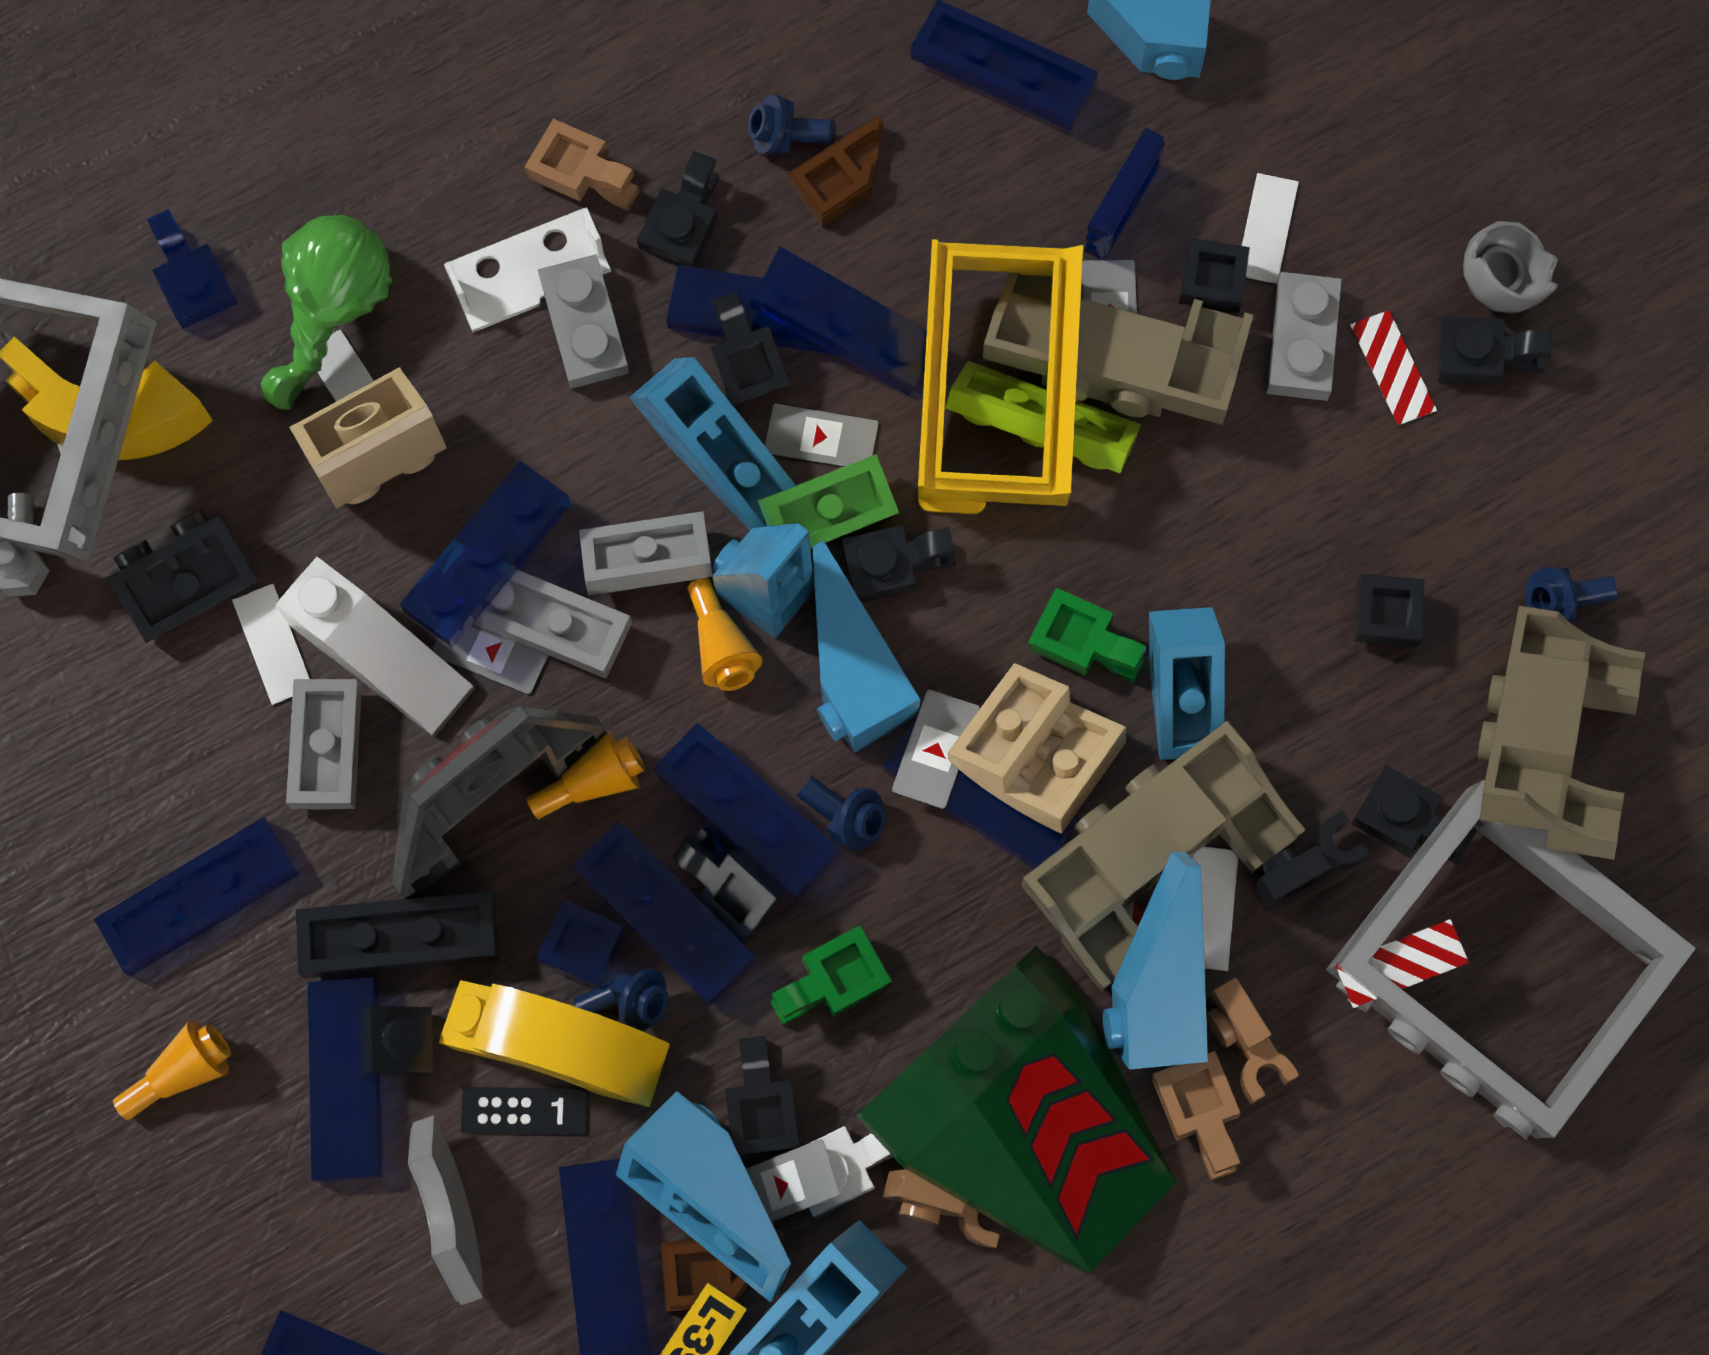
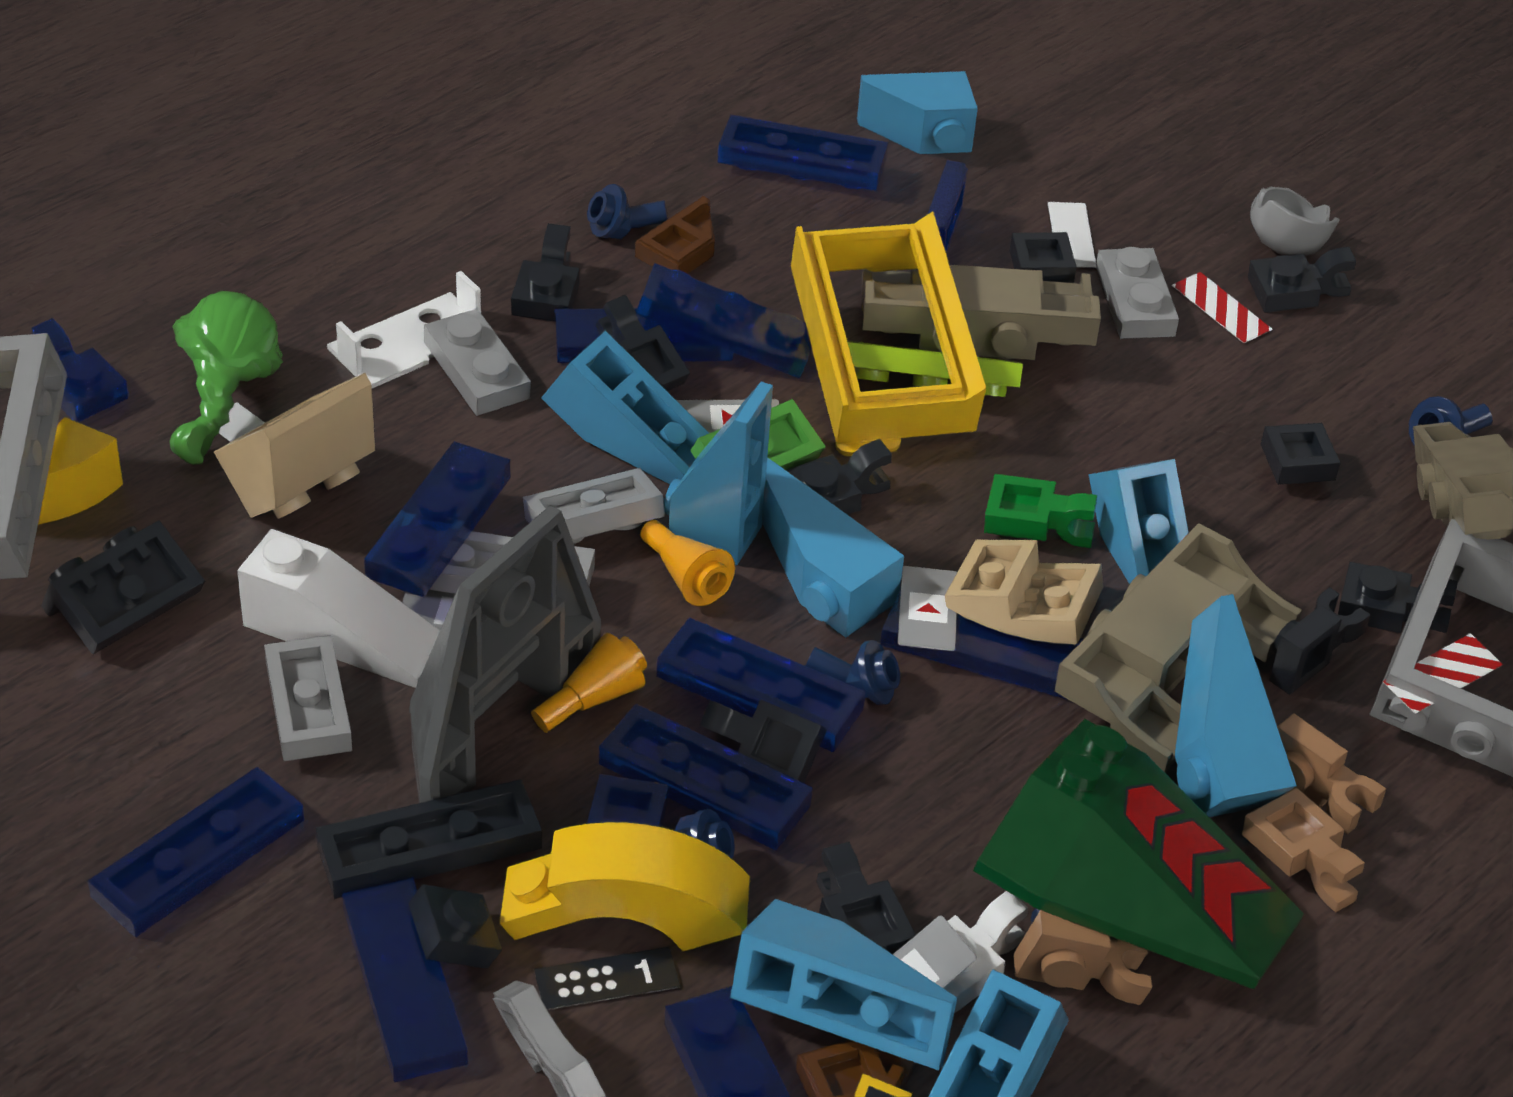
camera: 20 degrees left, 30 degrees down
light orange cone [113,1020,231,1120] -> none
white sticker [232,584,310,705] -> none
medium nougat plate [524,119,640,211] -> none
green plate [770,925,892,1026] -> none

